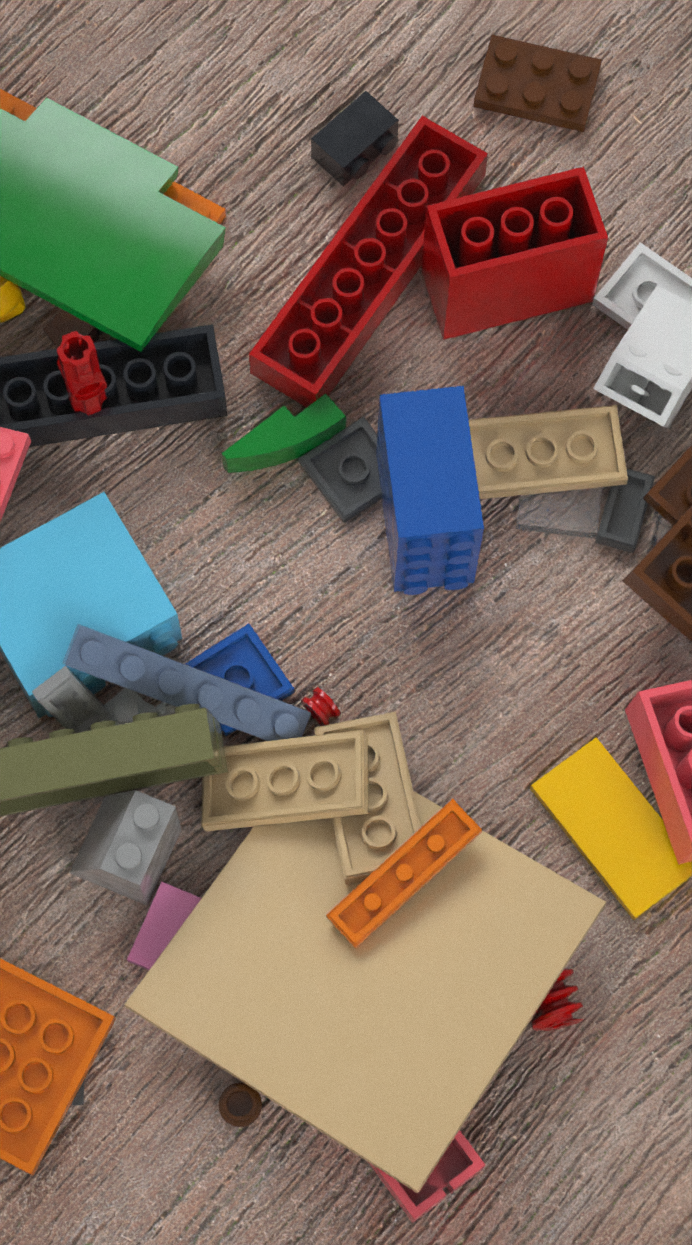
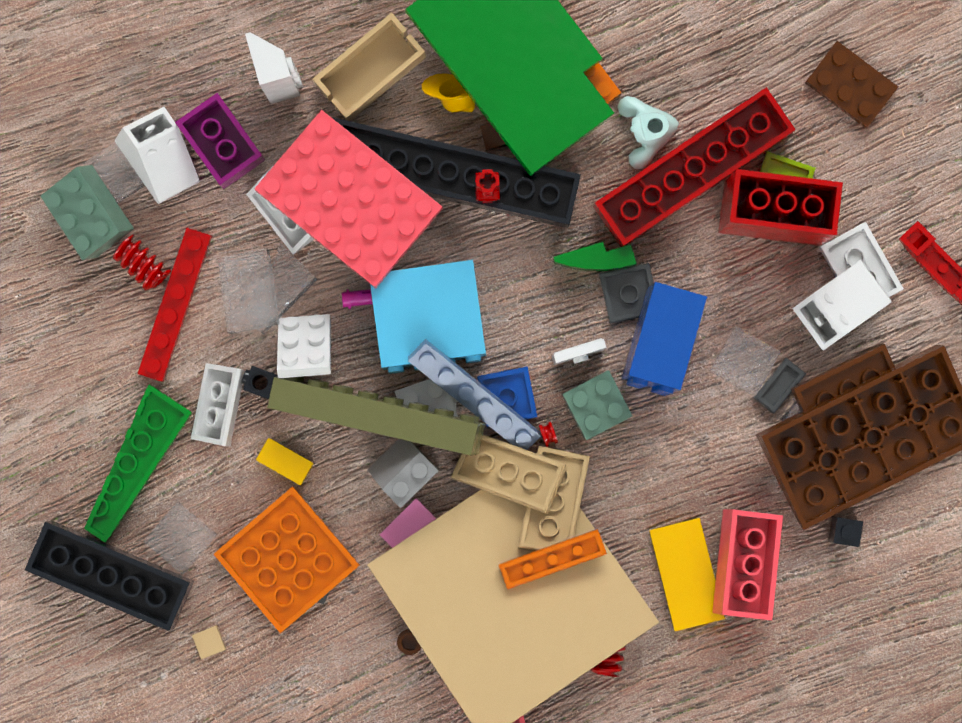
camera: 25 degrees right, 15 degrees up
light grey plate [32,665,110,733] -> none
black brick [311,91,399,187] -> none
tan tile [469,405,628,499] -> none
none -> white plate [552,338,607,365]
none -> sand green brick [562,370,633,440]
none -> light aqua head [617,96,679,170]

